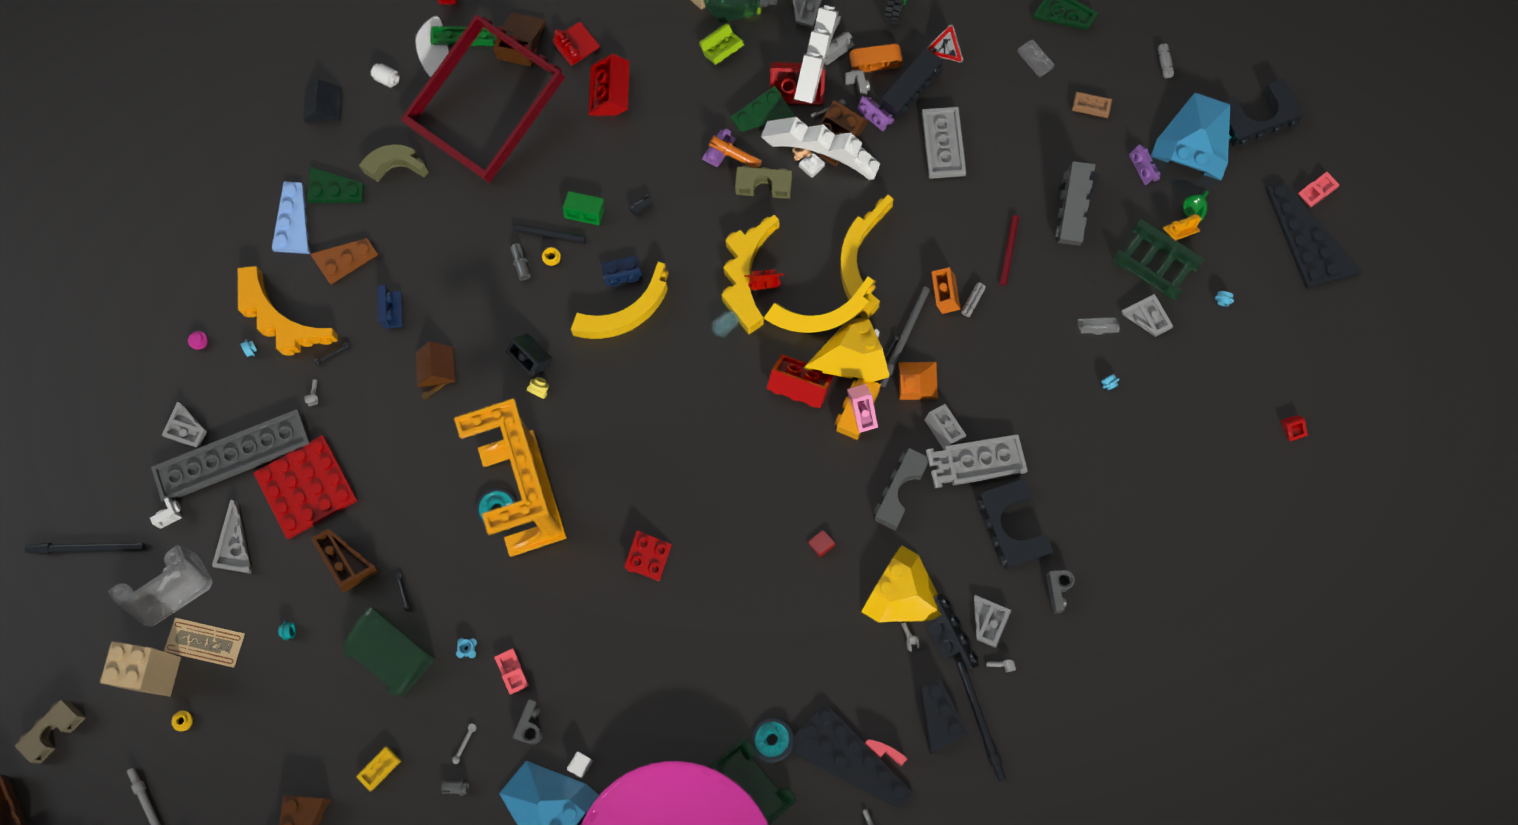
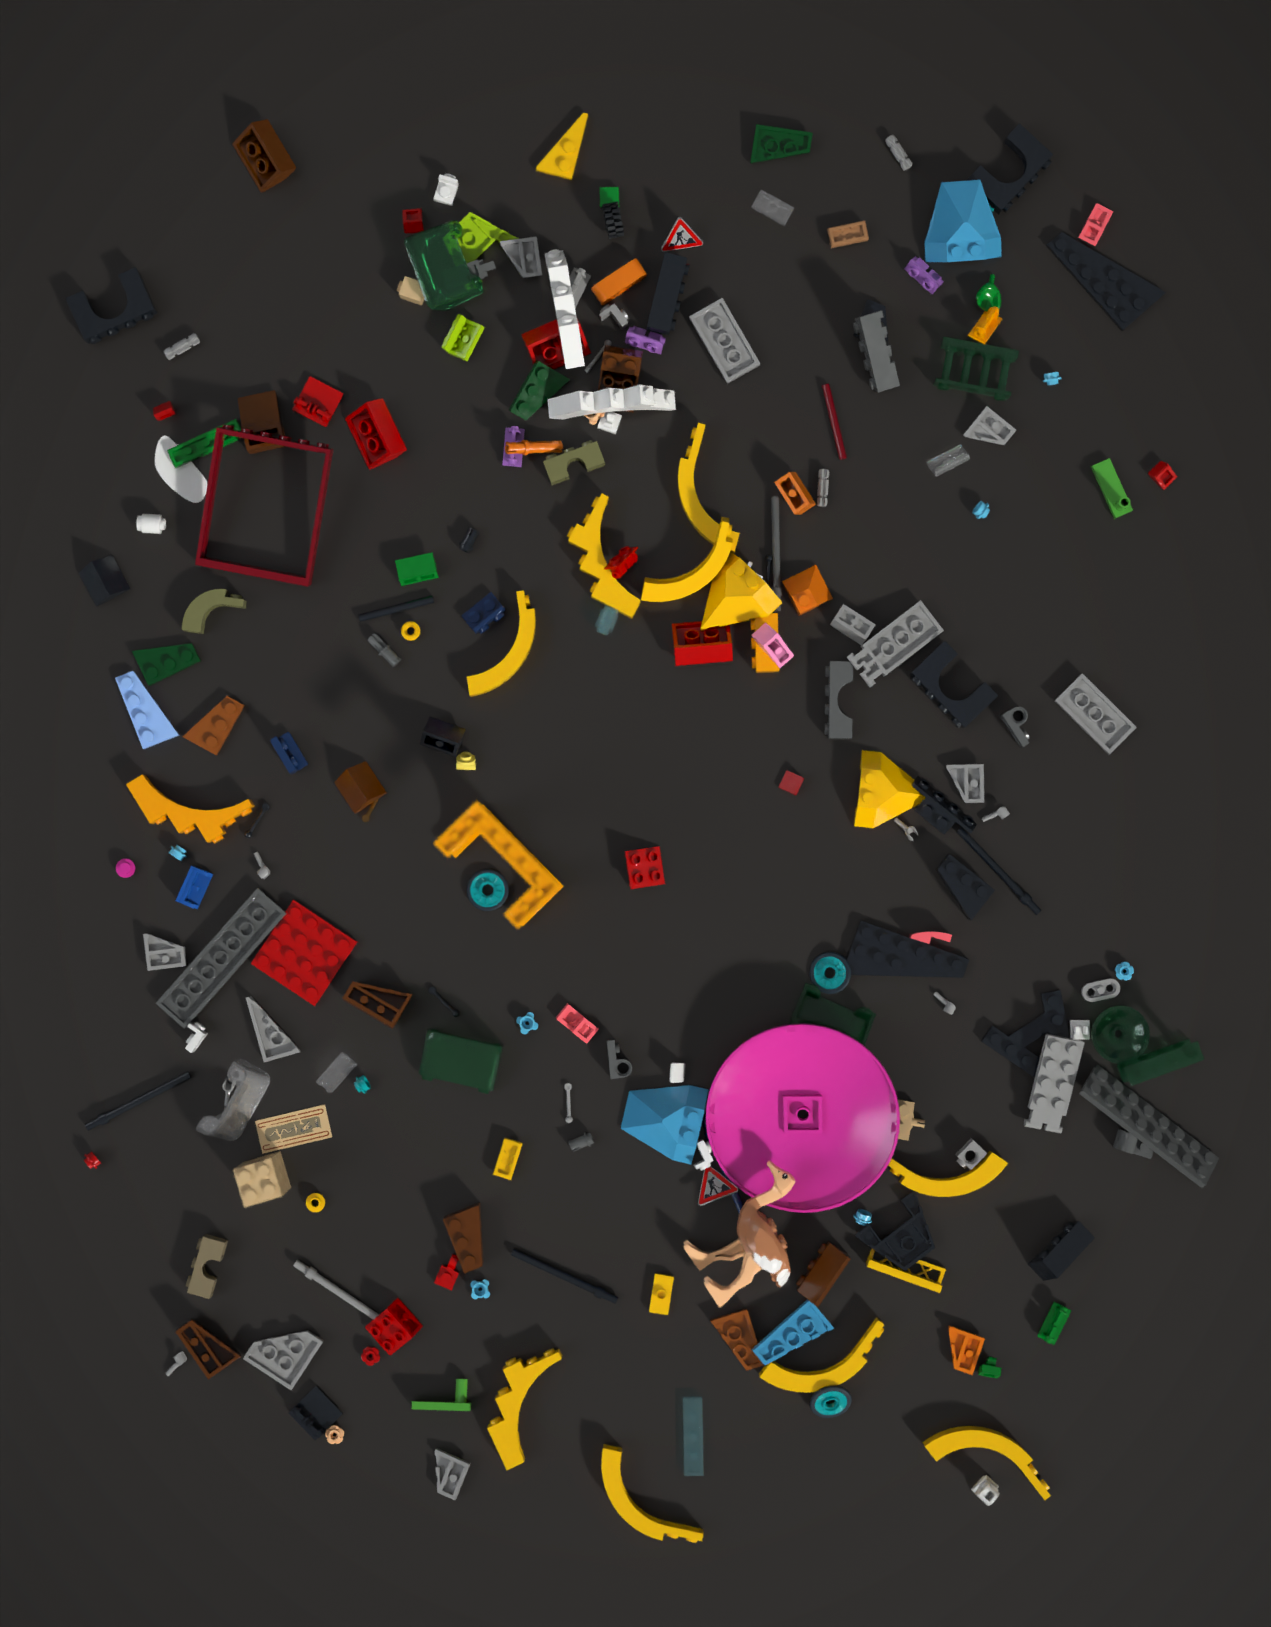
camera: 30 degrees left, 15 degrees up
none -> red plate [83,1151,101,1169]
none -> blue hinge [175,866,213,909]
none -> clear hinge [316,1052,357,1093]
none -> light grey plate [1054,674,1137,755]
none -> bright green piece [1091,458,1133,519]

